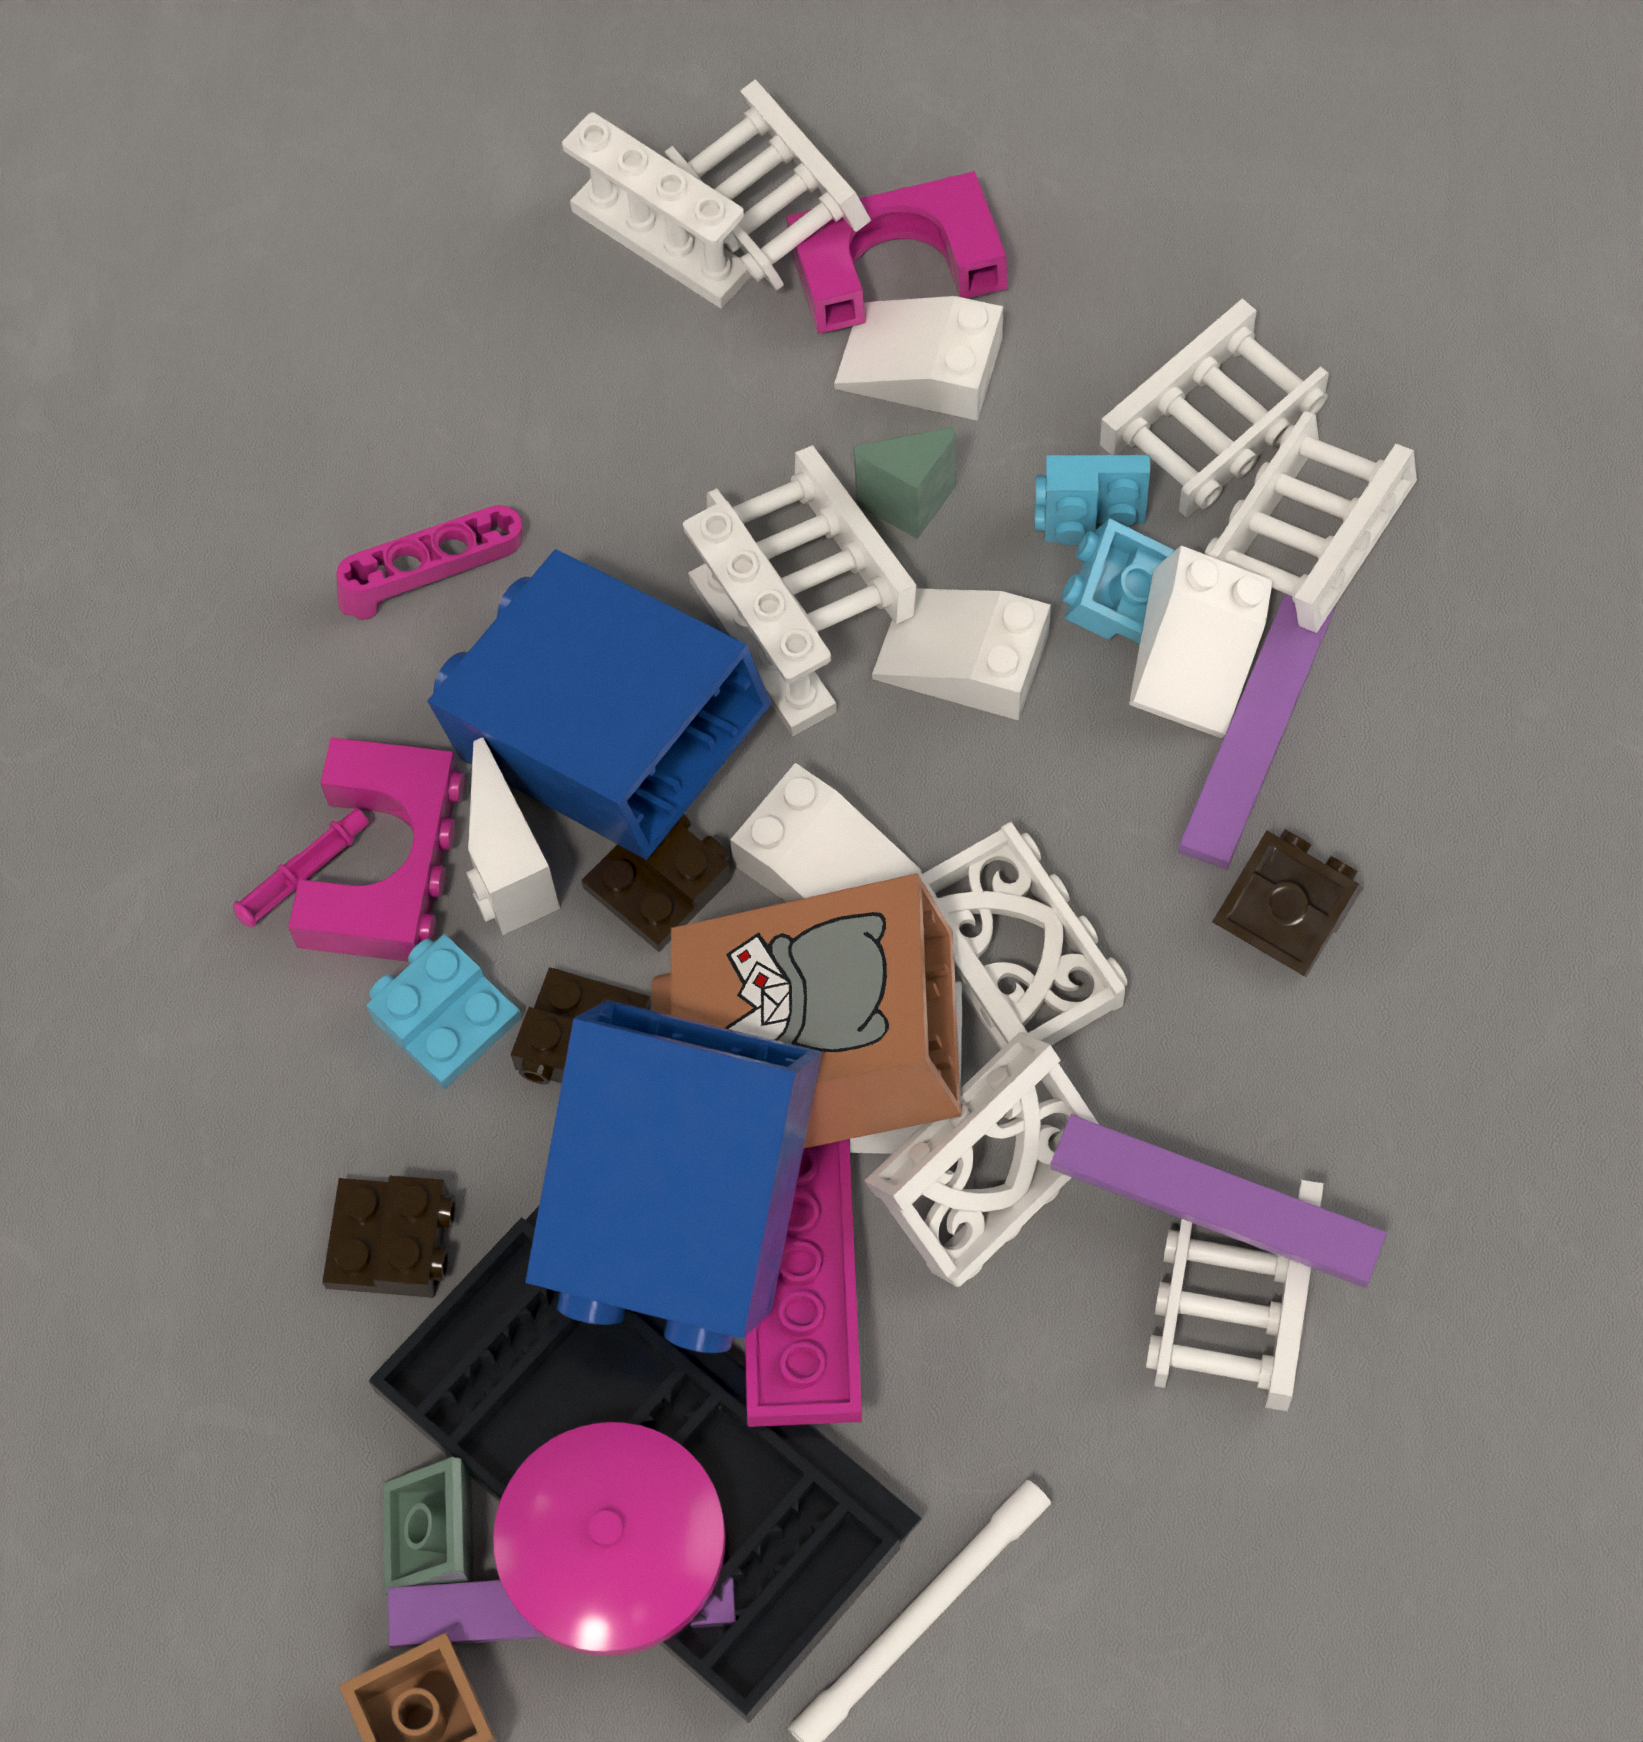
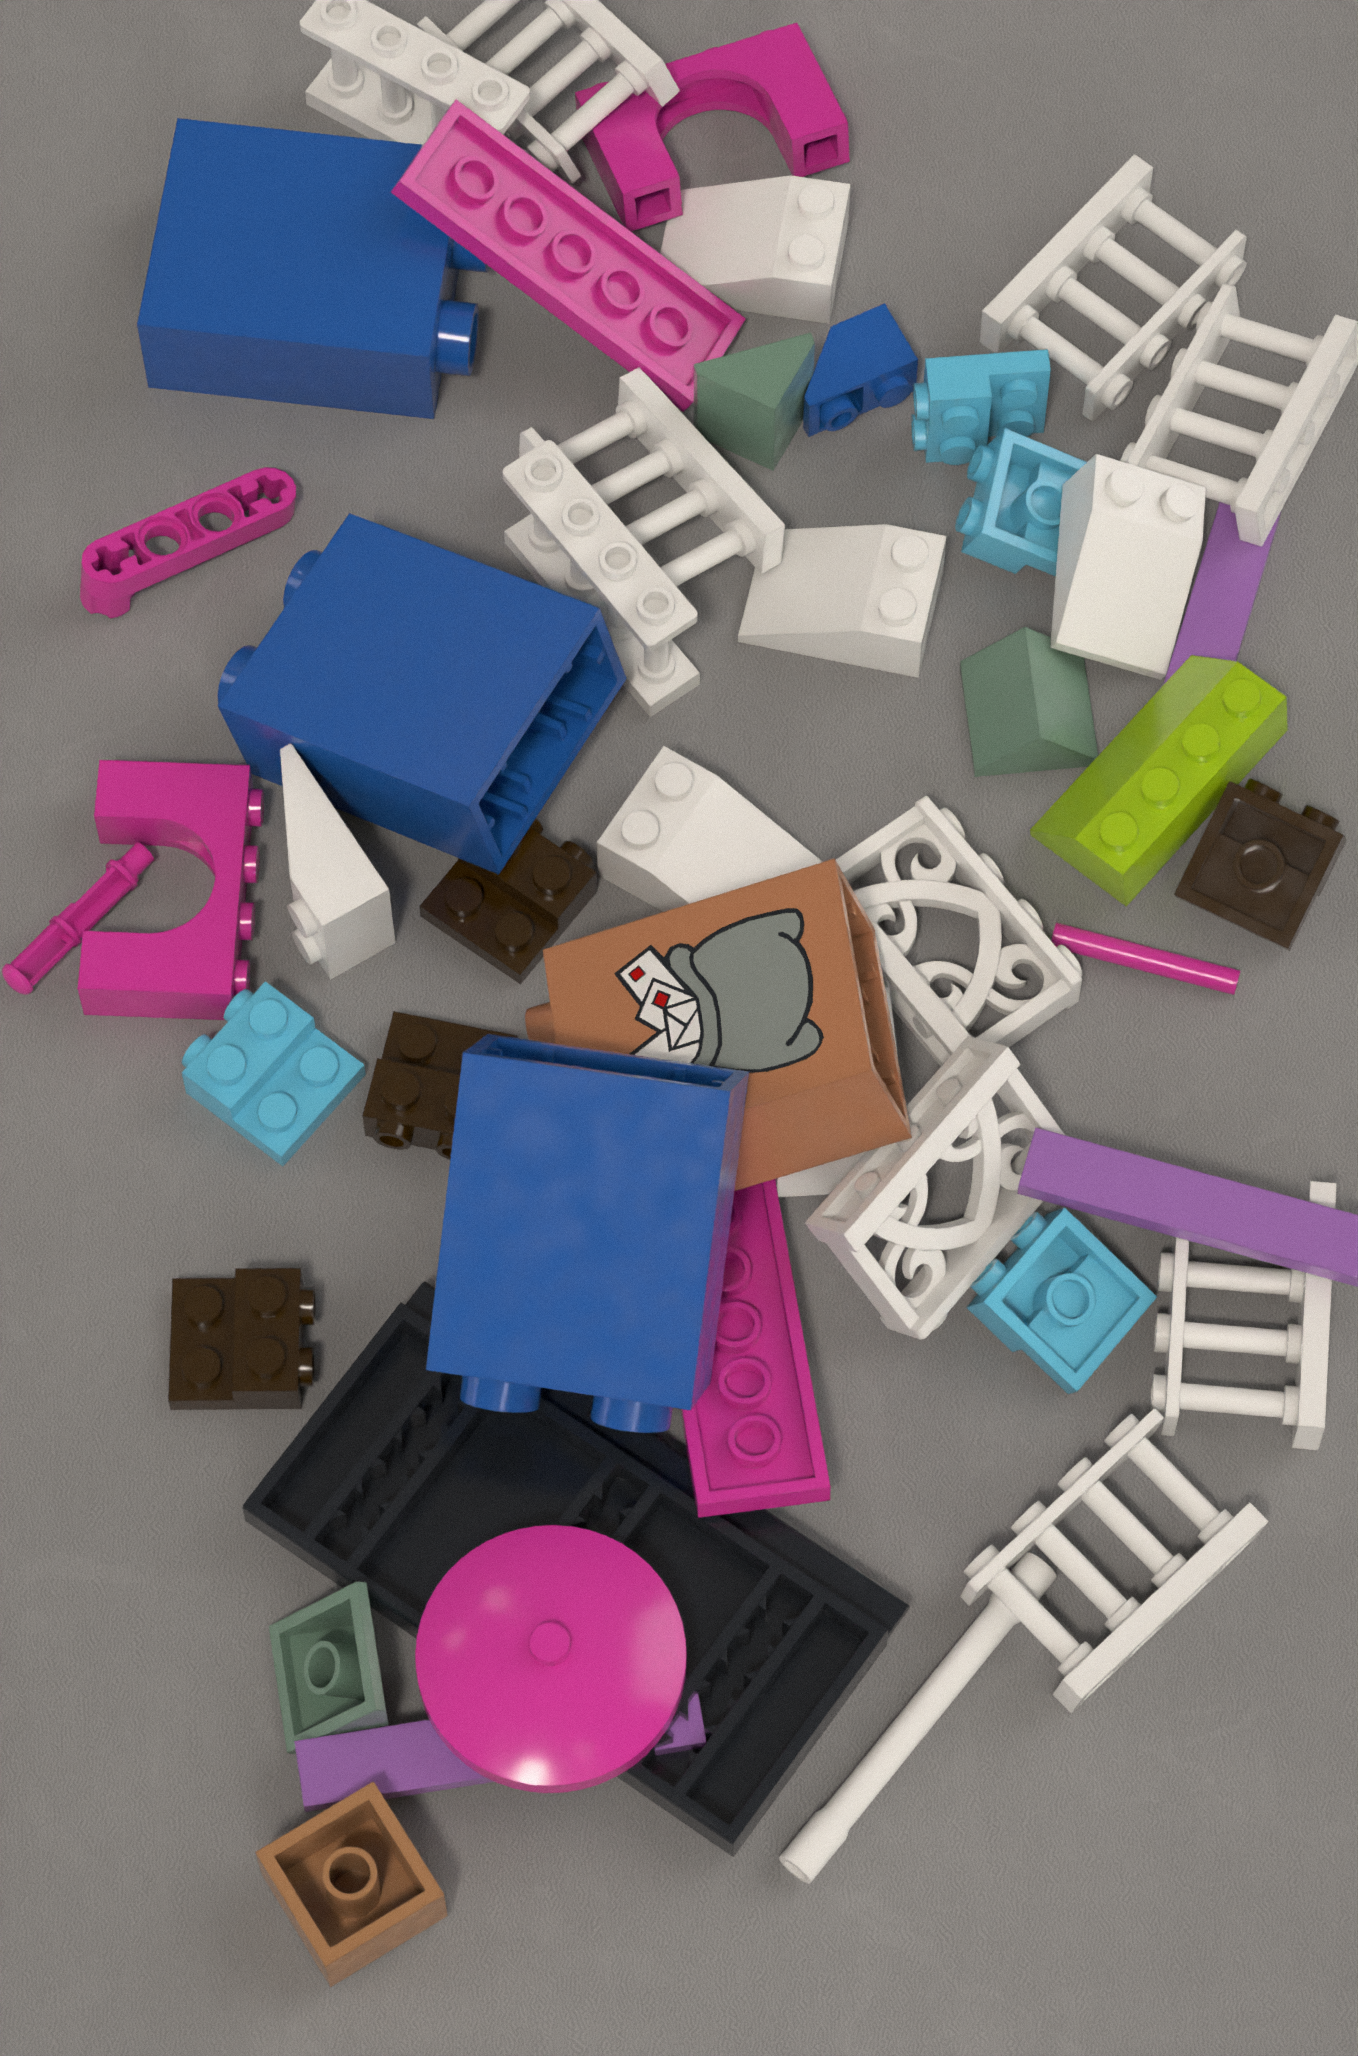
camera: 10 degrees left, 0 degrees up
none -> blue brick [137,118,489,419]
none -> dark pink plate [391,99,746,412]
none -> blue slope [803,303,918,437]
none -> sand green slope [960,627,1098,777]
none -> white fence [960,1408,1269,1714]
none -> medium azure plate [966,1207,1157,1394]
none -> lime slope [1030,655,1288,906]
none -> dark pink bar [1051,922,1241,995]

